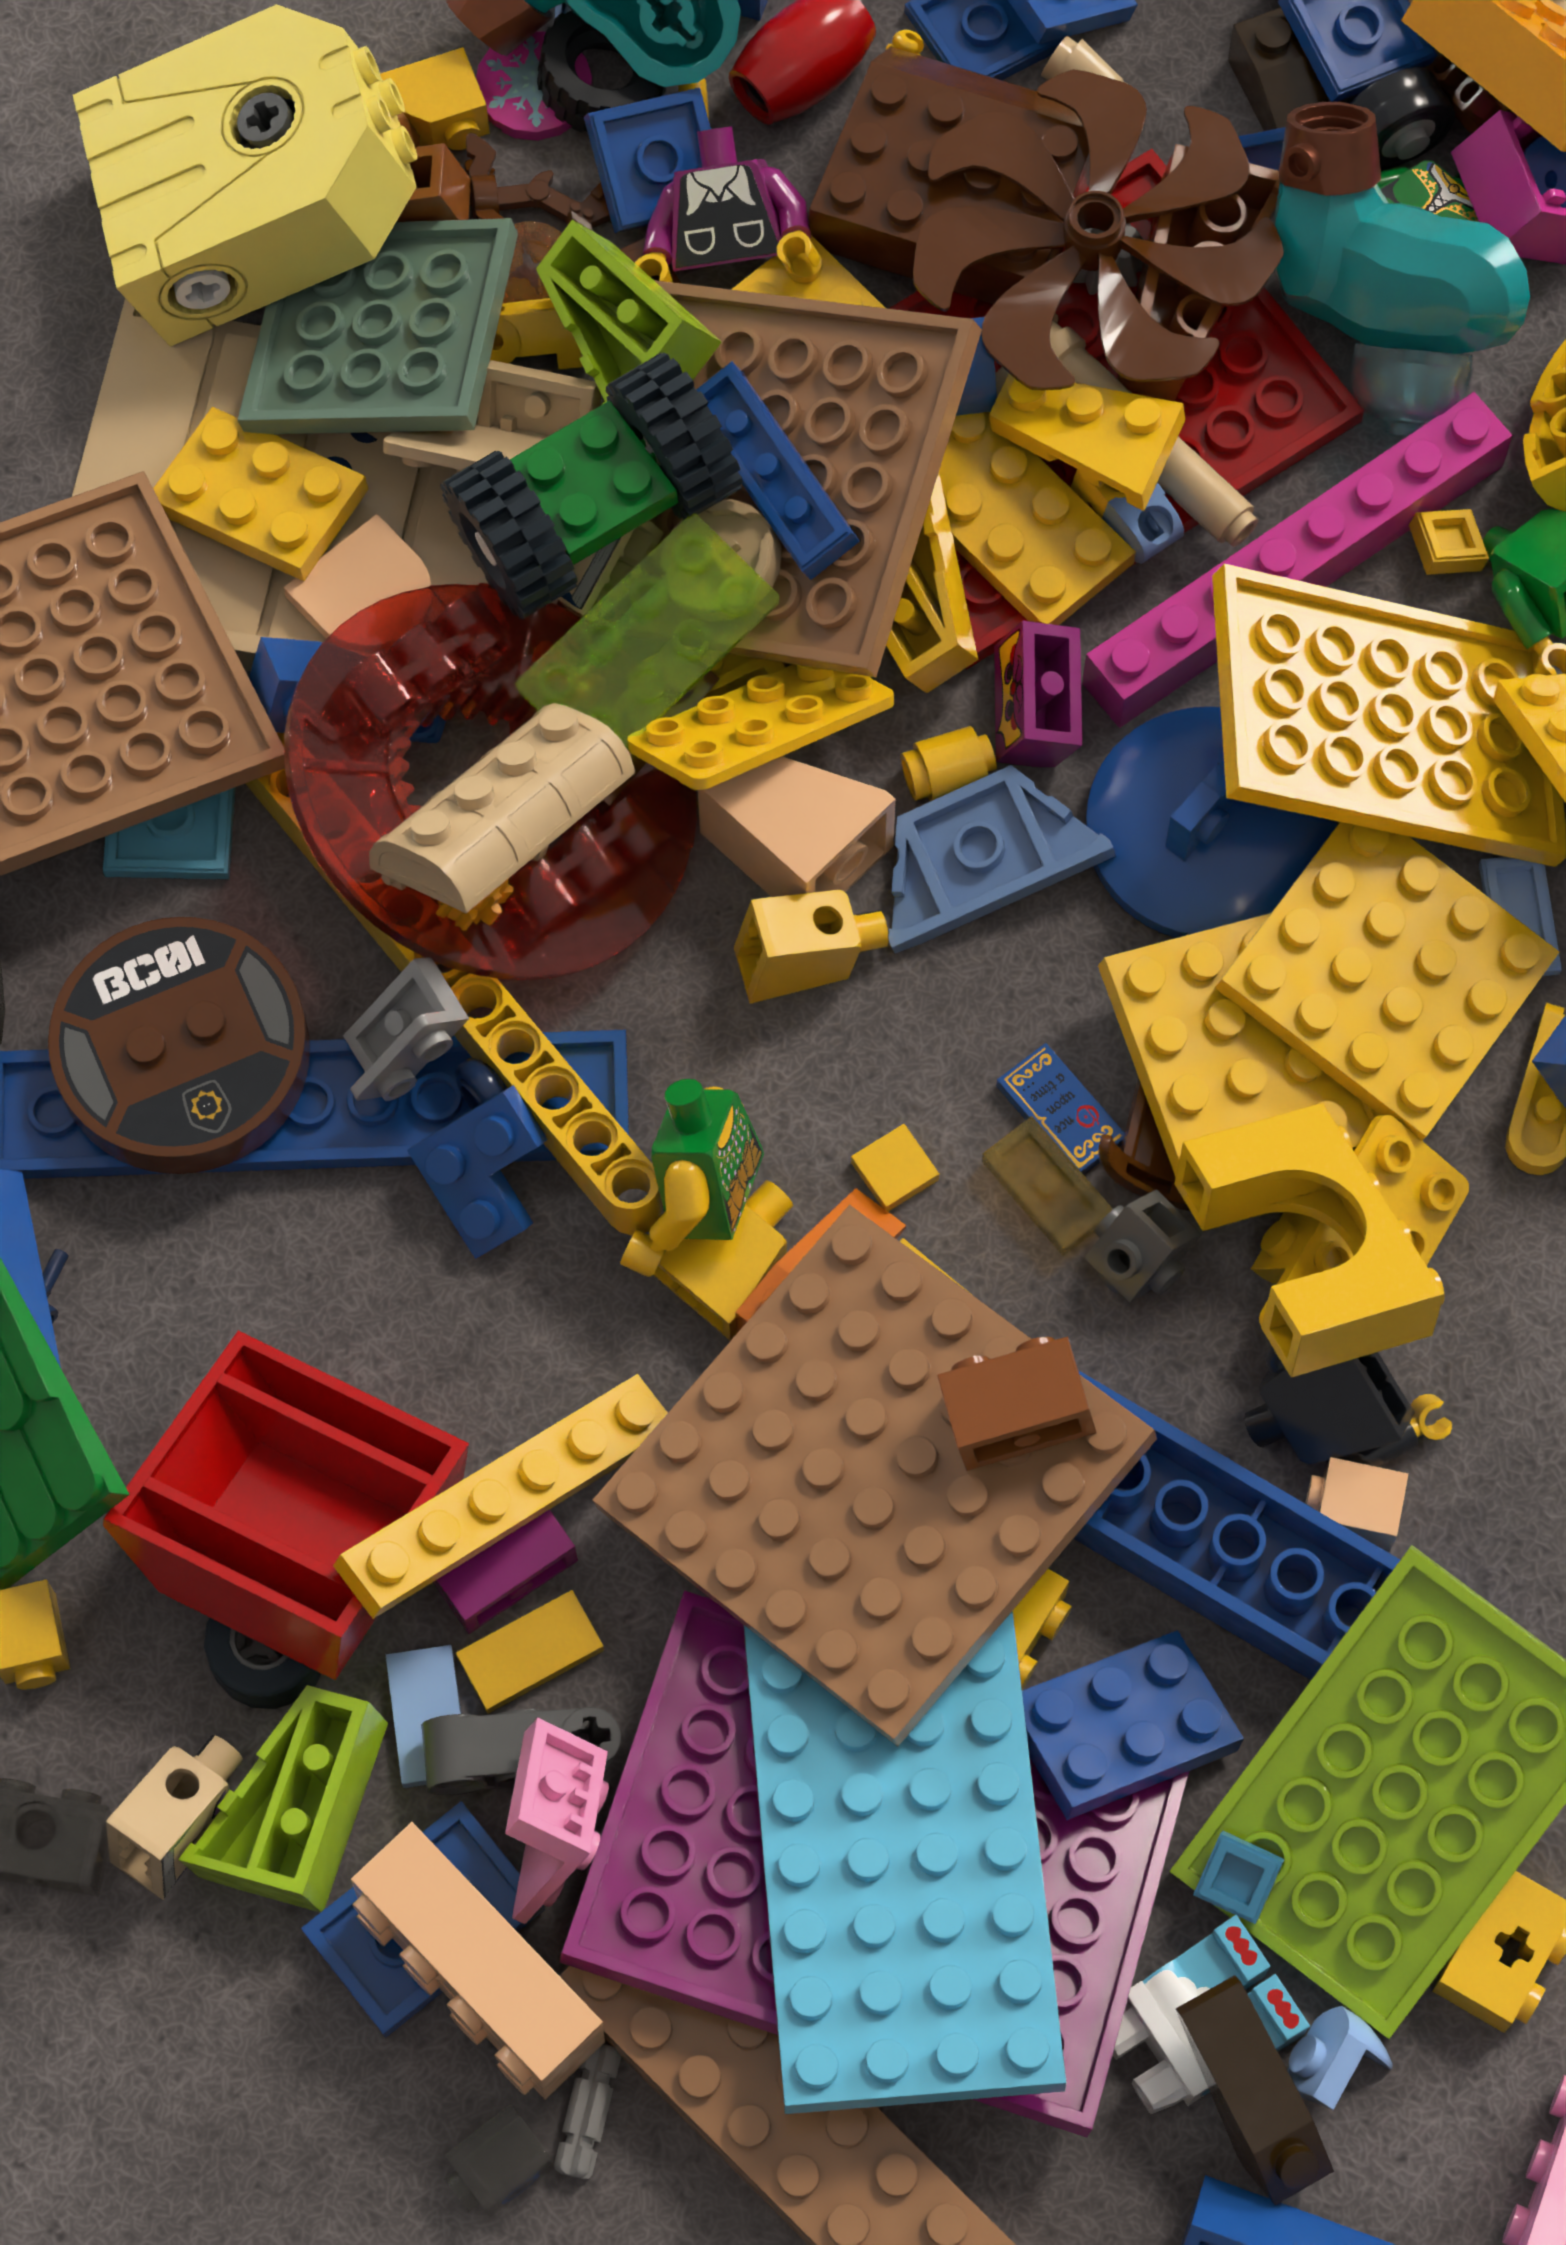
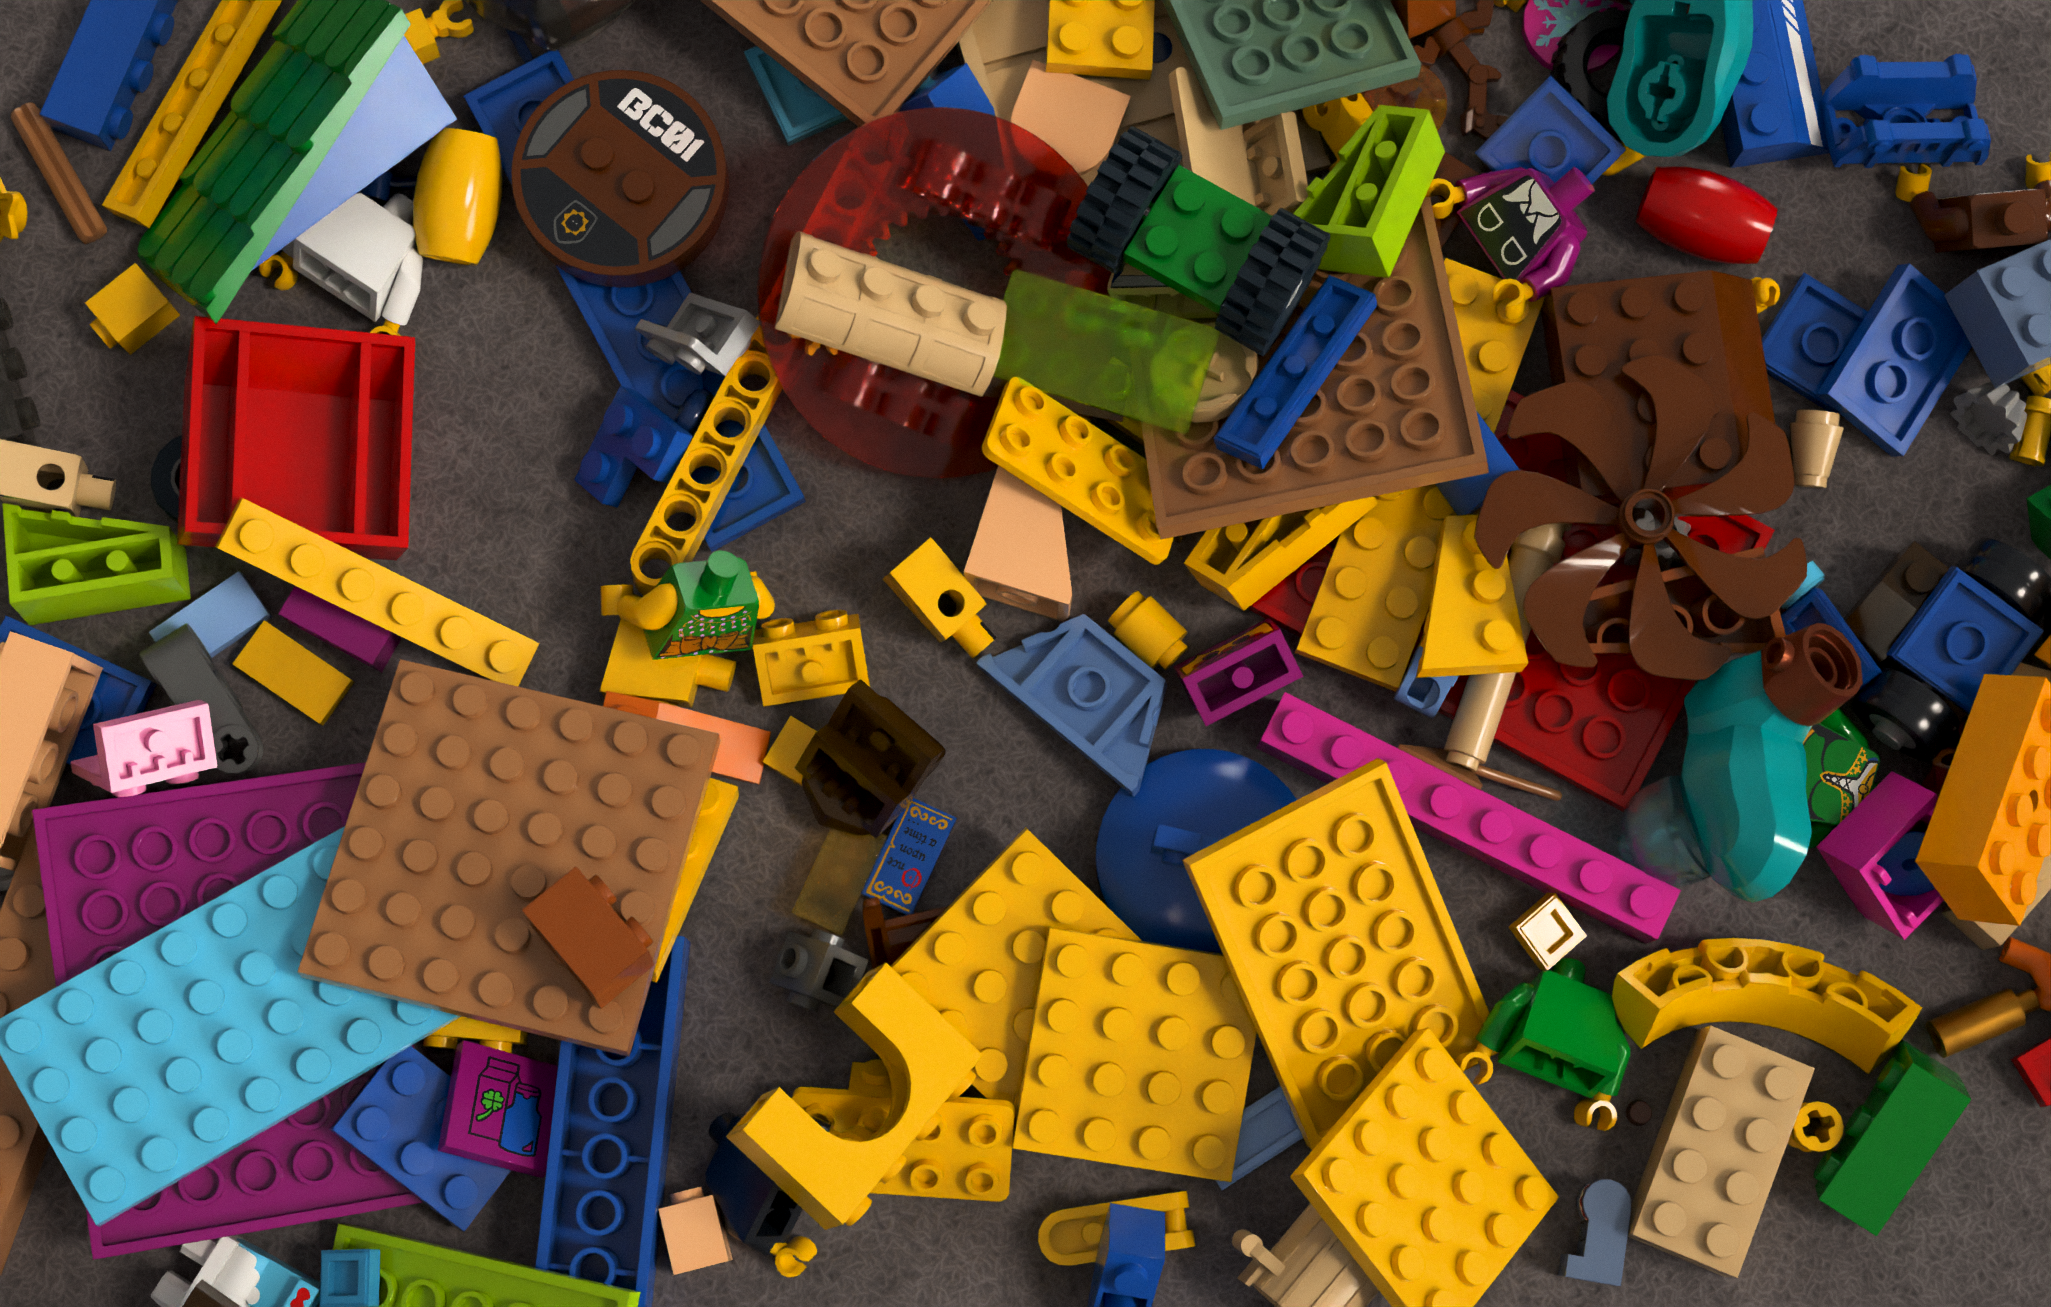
camera: 60 degrees right, 10 degrees up
none -> white torso [259,193,423,336]
none -> yellow piece [413,128,502,266]
none -> magenta tile [438,1040,558,1178]
none -> yellow bracket [752,610,870,707]
none -> dark brown piece [795,679,946,839]
none -> medium nougat piece [1398,744,1562,801]

